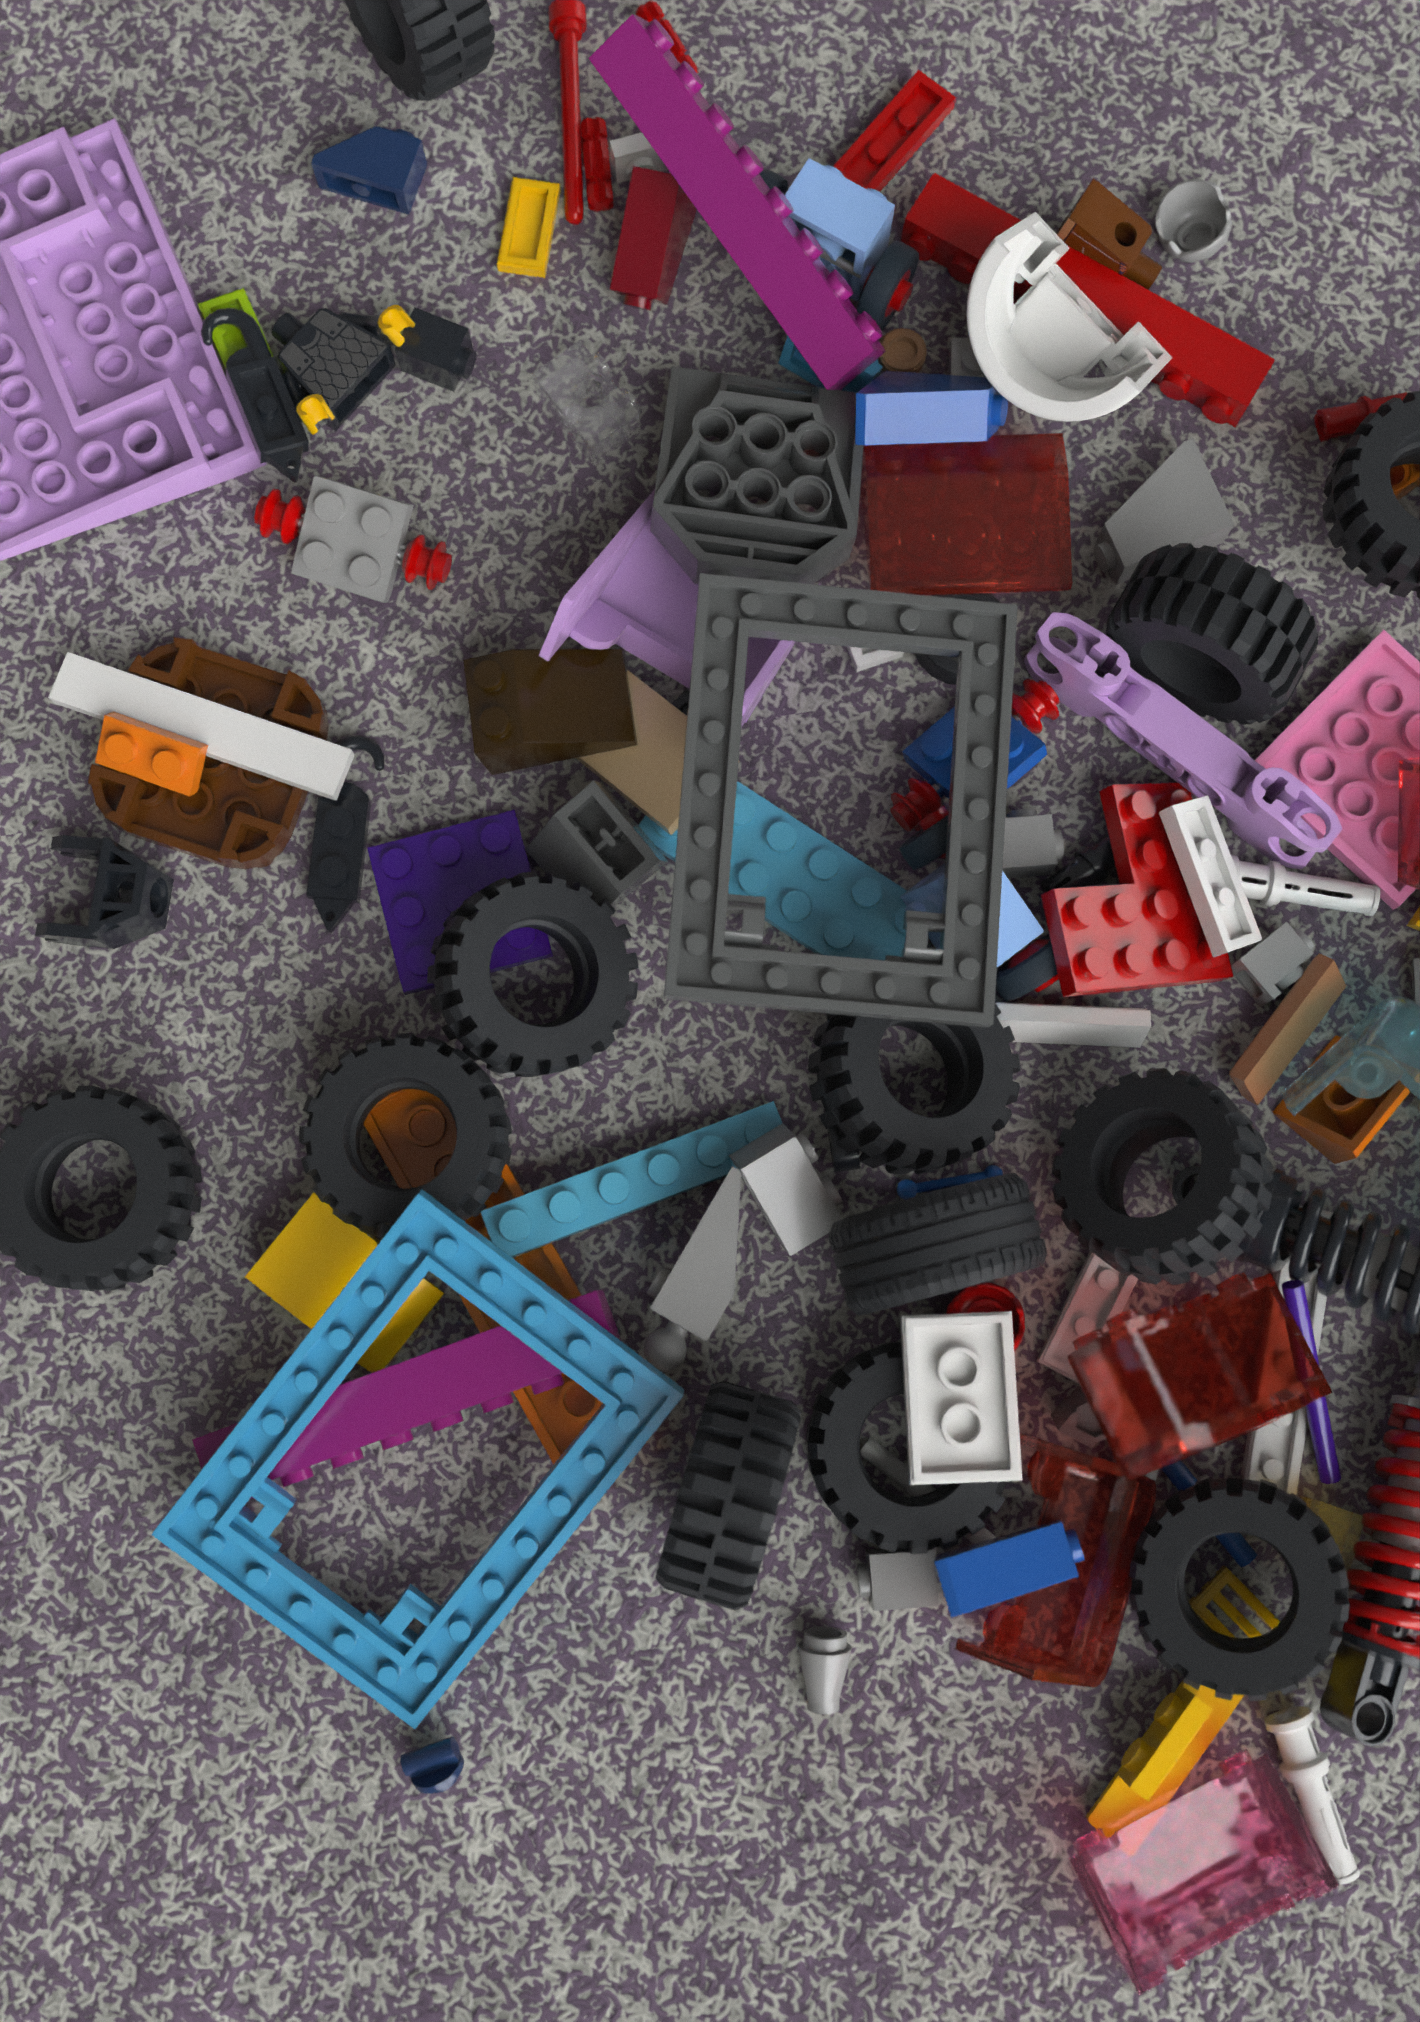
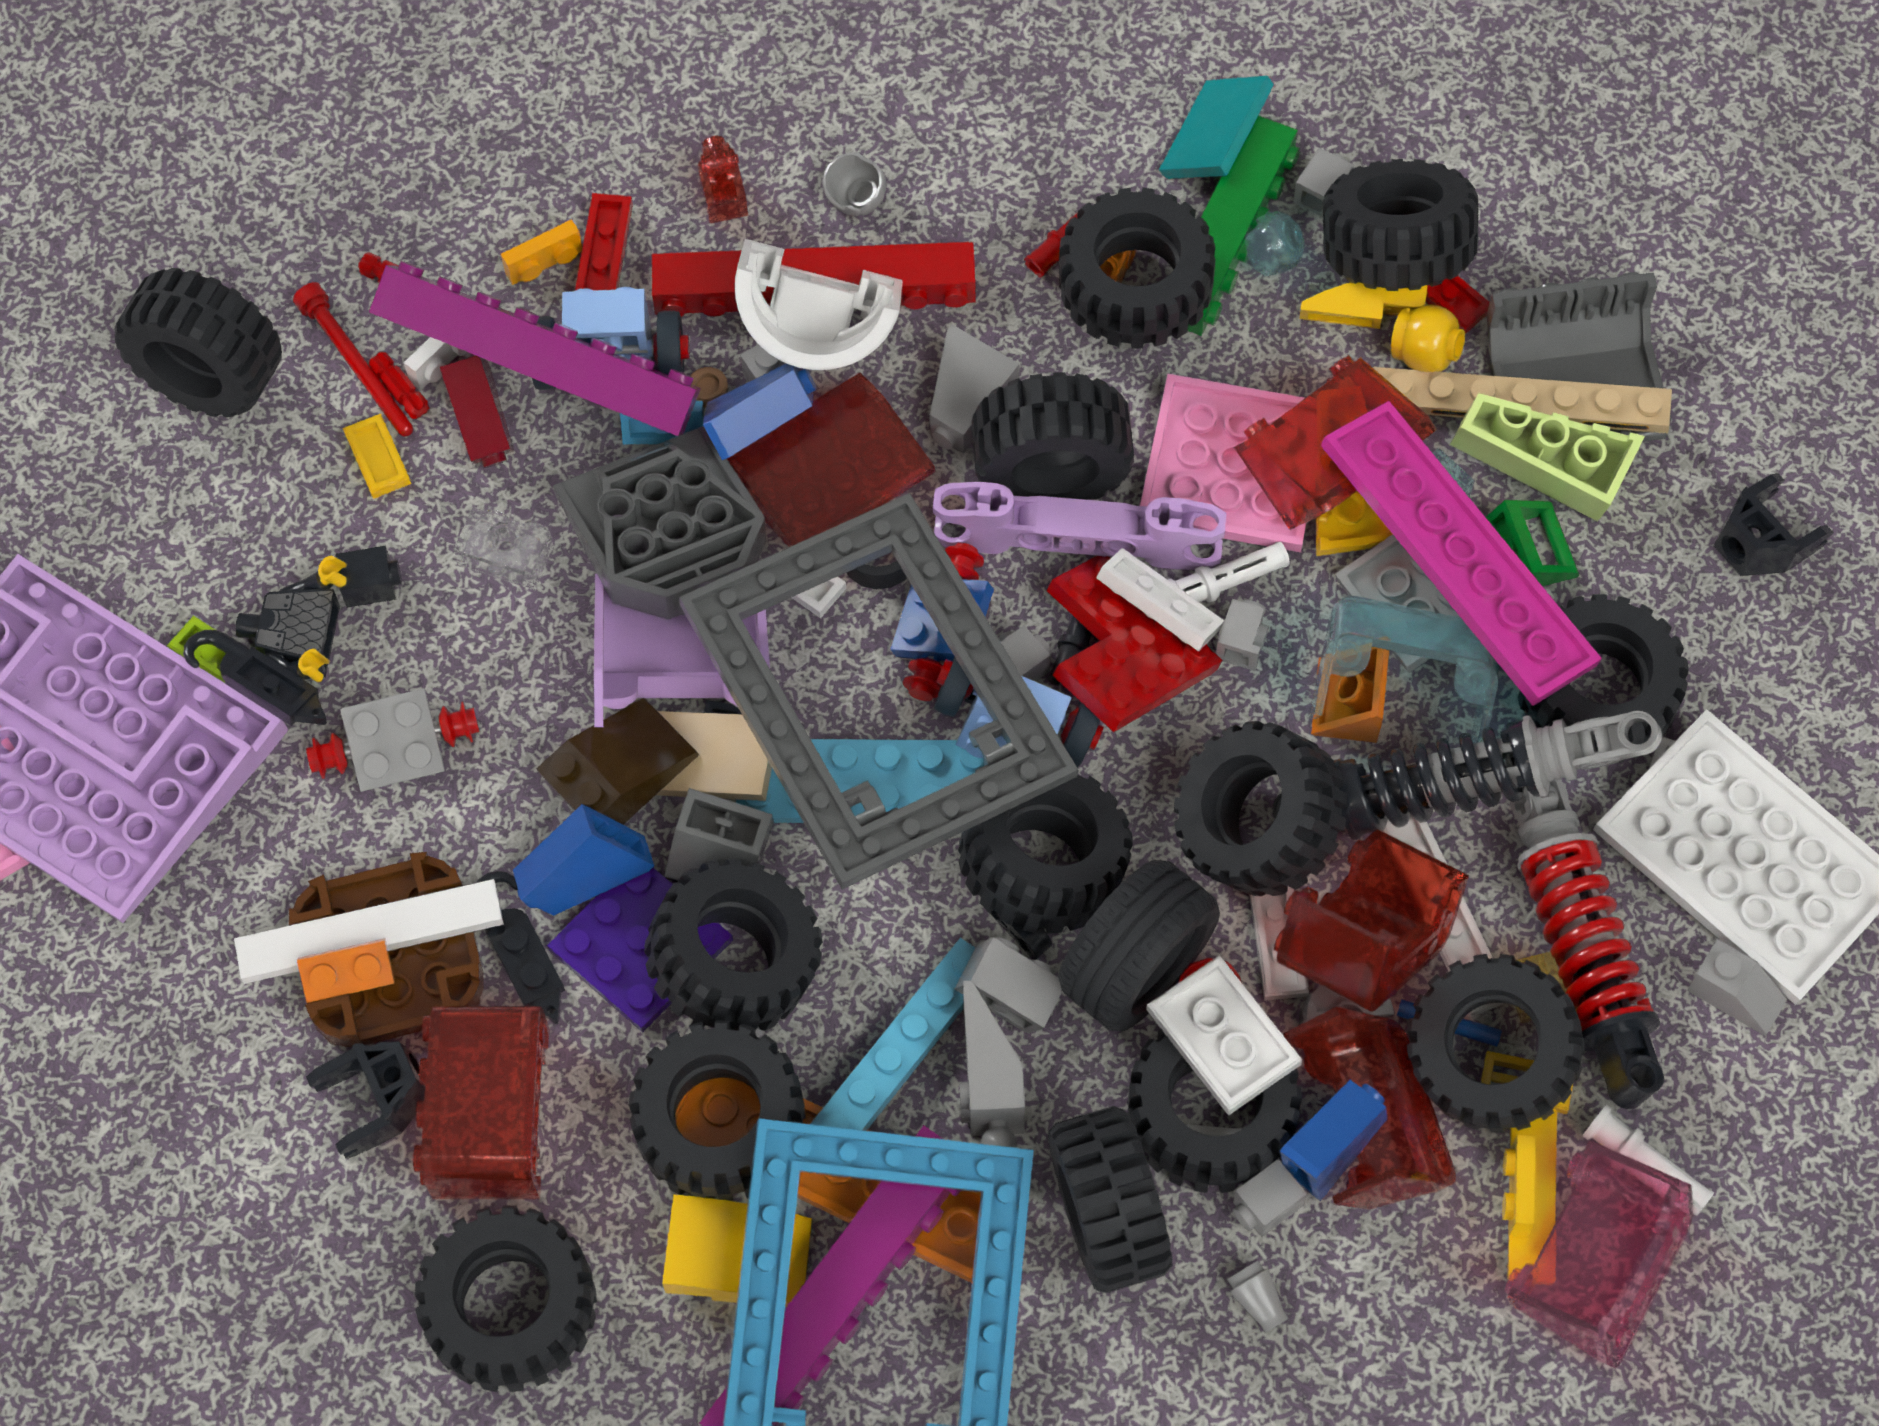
camera: 30 degrees left, 15 degrees down
dark blue slope [311,126,428,215] -> none
white tile [995,1002,1151,1048] -> none
reddish brown torso [1056,178,1163,290] -> none
nougat tile [1229,953,1346,1105] -> none
dark purple bar [1282,1280,1341,1484] -> none
none -> clear red windscreen [413,1006,550,1199]
none -> light orange plate [501,219,583,285]
none -> blue slope [513,804,655,916]
none -> clear red brick [697,136,748,224]

